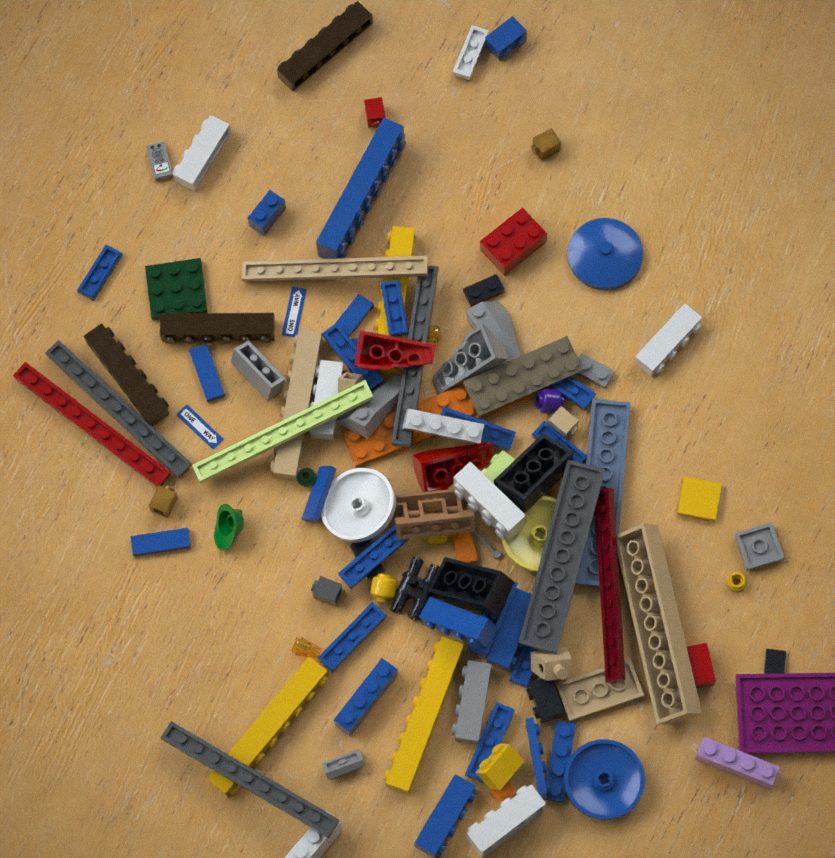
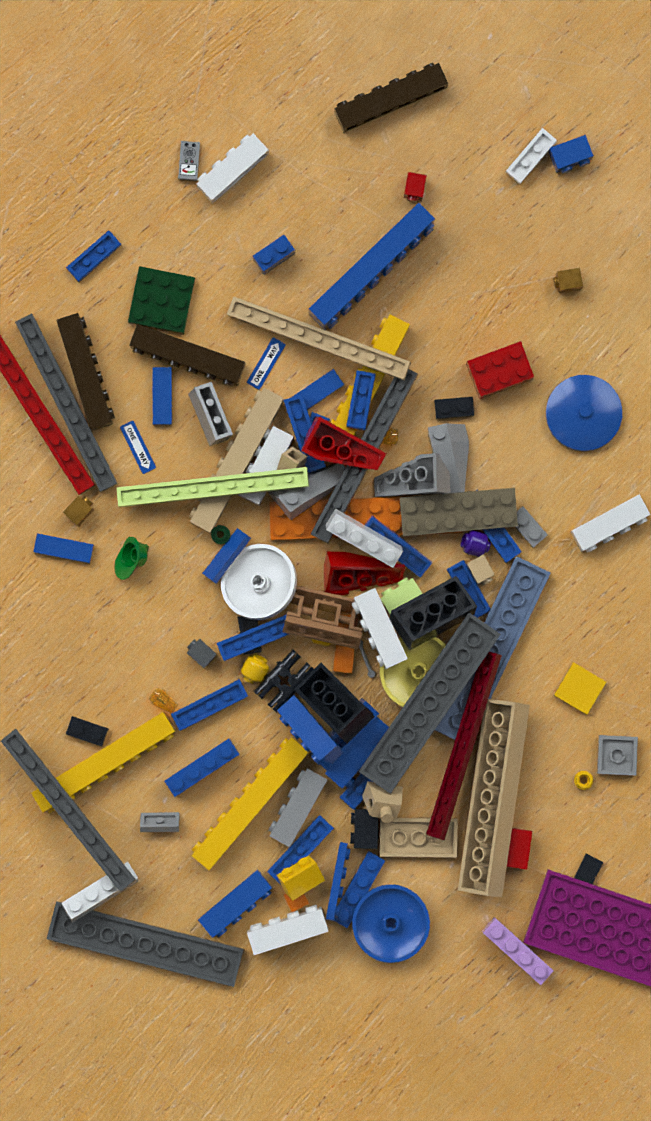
camera: 15 degrees right, 15 degrees up
none -> black plate [66,716,109,747]

